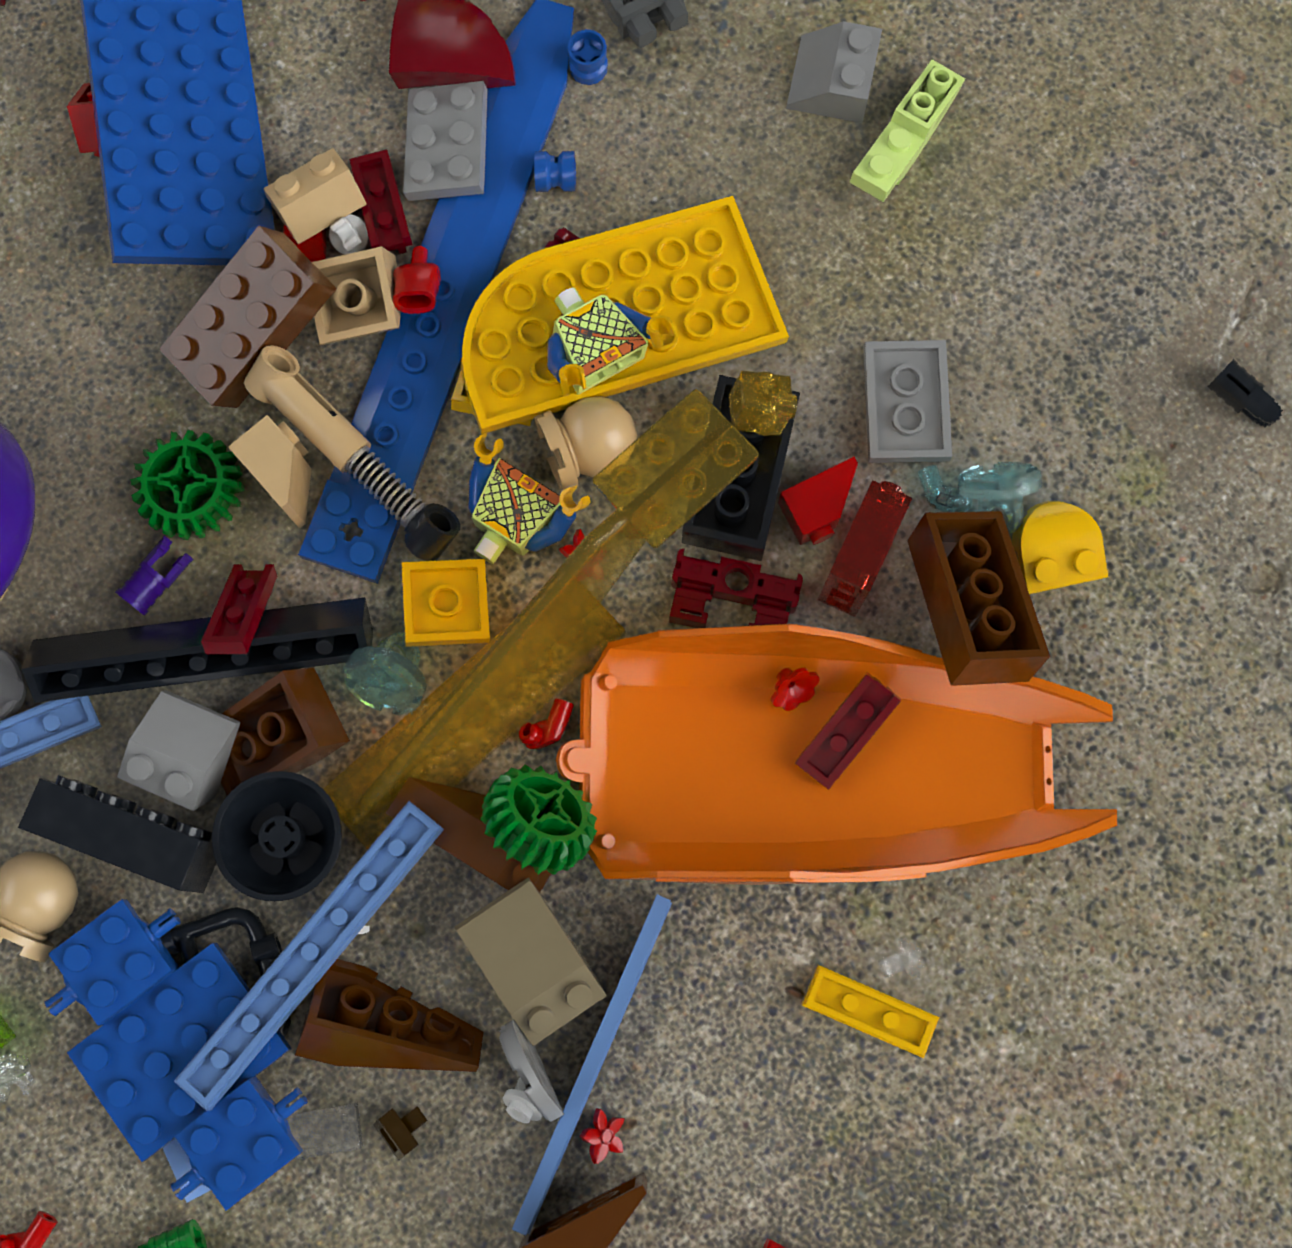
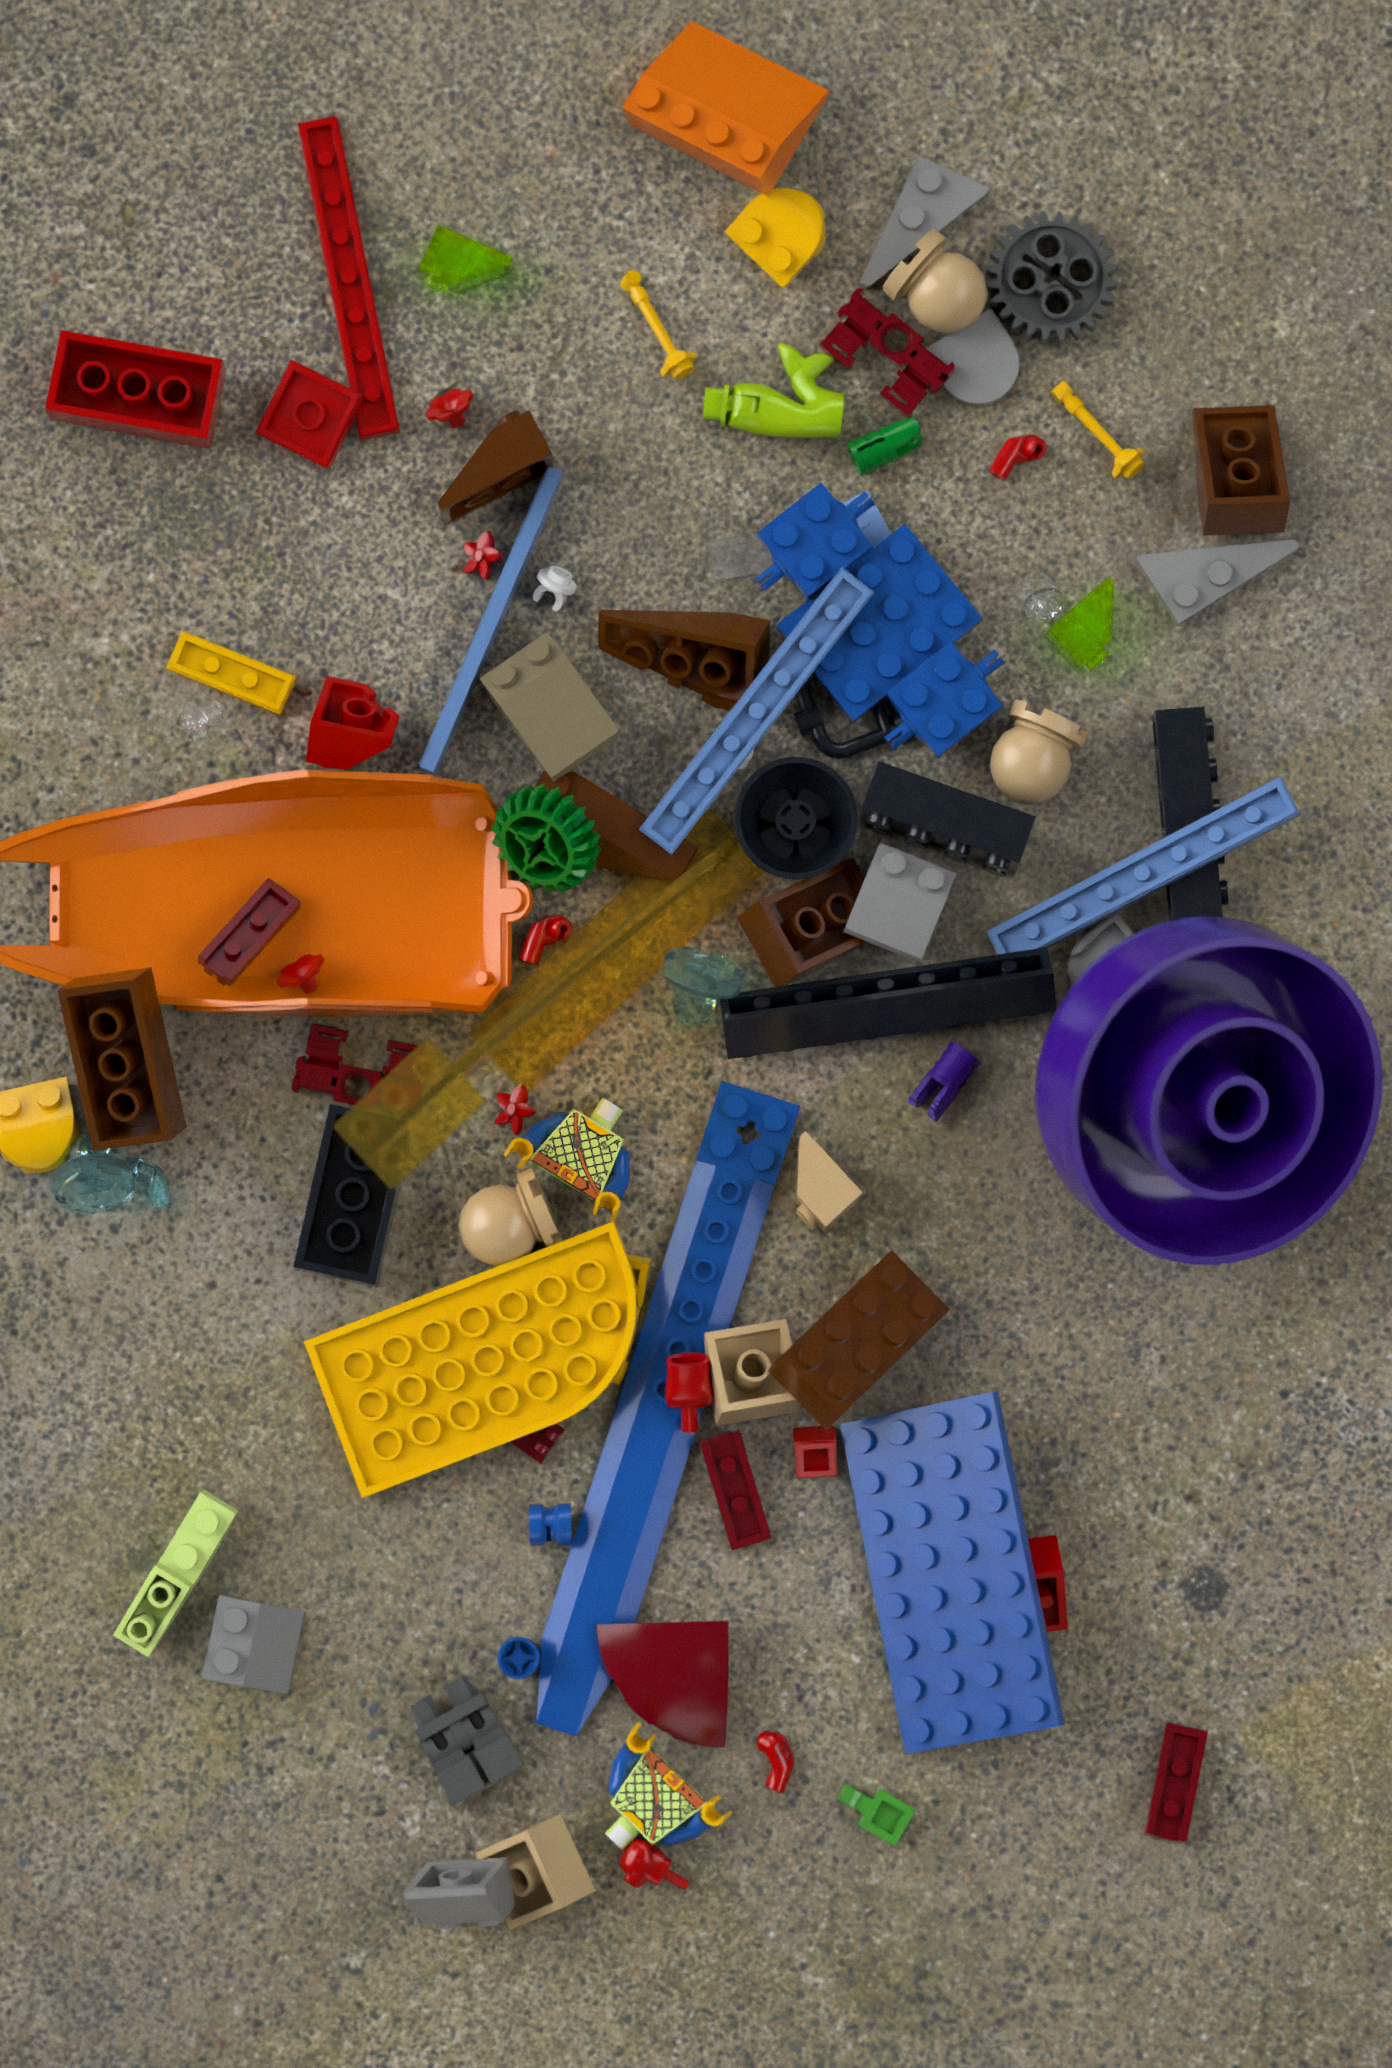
camera: 175 degrees right, 5 degrees up
green gear [130,429,245,540] -> none
dark red hinge [201,564,278,654] -> none
piece [244,345,461,561] -> none
tan slope [264,148,367,244] -> none
white plate [329,214,369,254] -> none
dark brown tile [373,1106,428,1160] -> none
yellow plate [402,559,490,647] -> none
light grey plate [403,81,488,201] -> none
light grey tile [499,1019,564,1122] -> none
torso [547,287,676,396] -> none
clear yellow brick [729,371,797,436] -> none
red slope [778,457,858,545] -> none
clear red window [818,480,912,617] -> none
light grey plate [863,340,952,463] -> none
none -> red slope [305,676,399,771]

